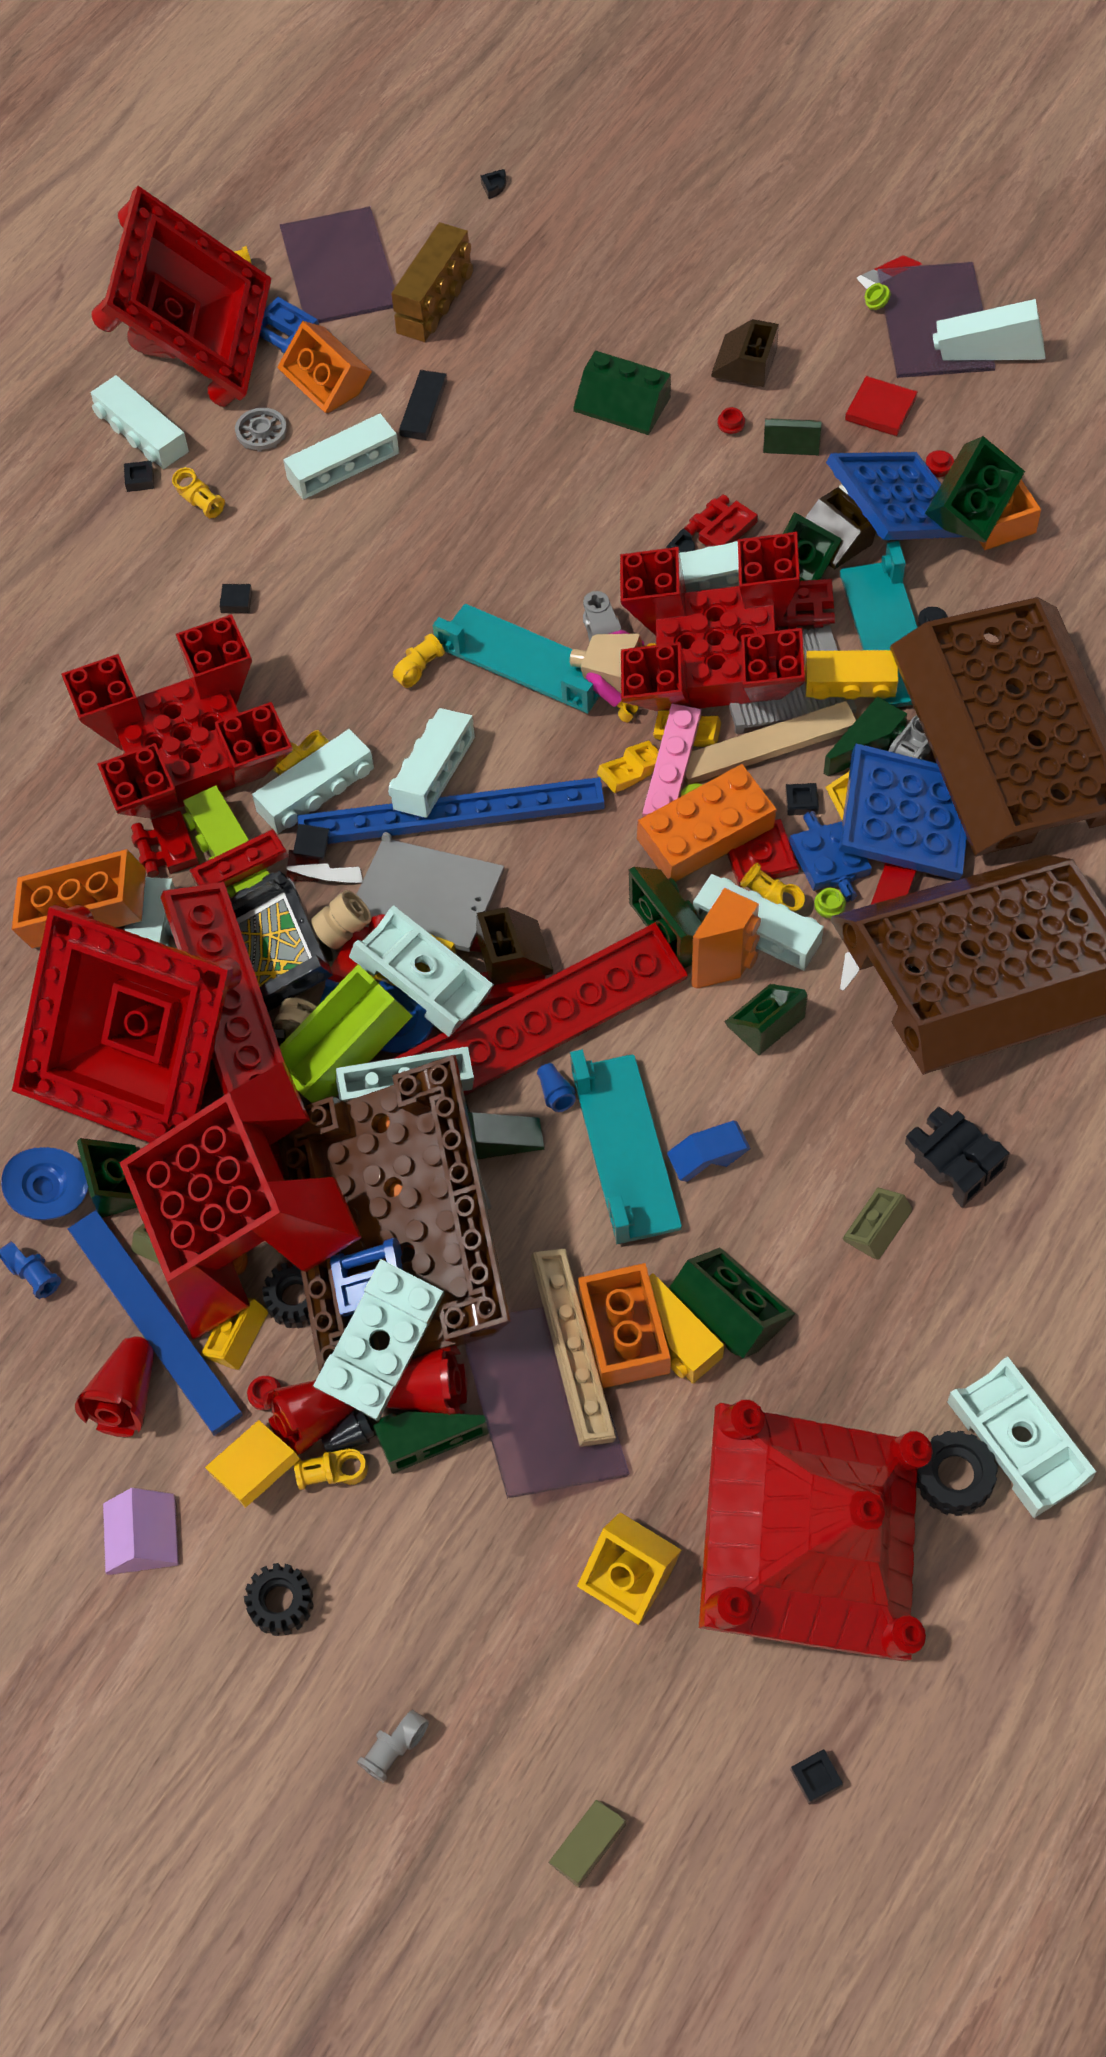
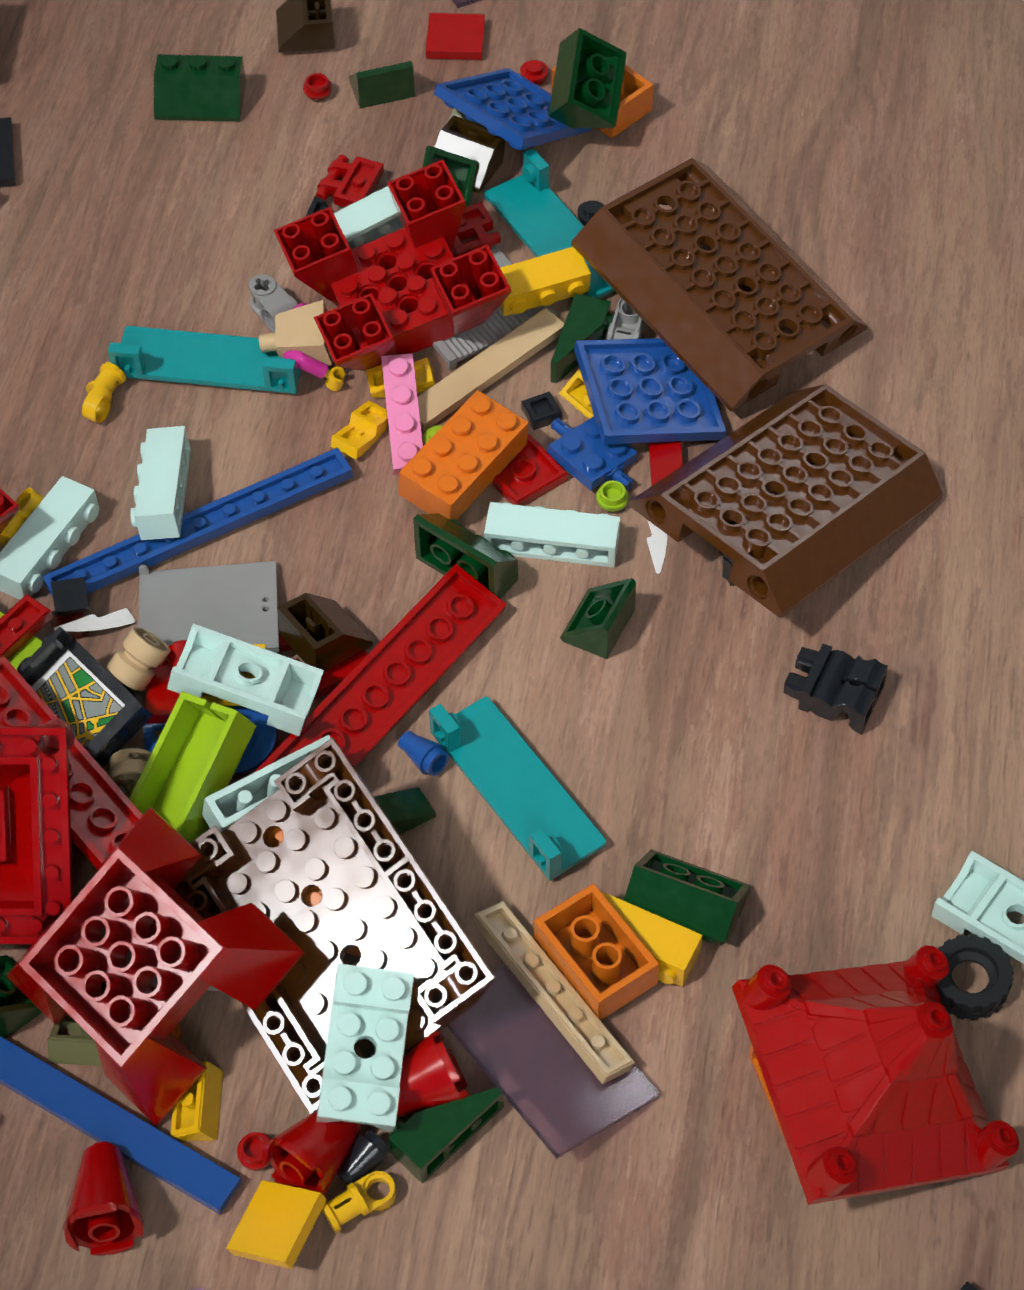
camera: 25 degrees left, 5 degrees down
black tyre [262,1262,310,1328] -> none
plate [330,1238,403,1316] -> none
yellow slope [577,1512,682,1625] -> none
blue slope [667,1120,751,1182] -> none
orange slope [692,888,761,989] -> none
yellow connector [740,863,805,912] -> none
olive slope [843,1187,912,1260] -> none

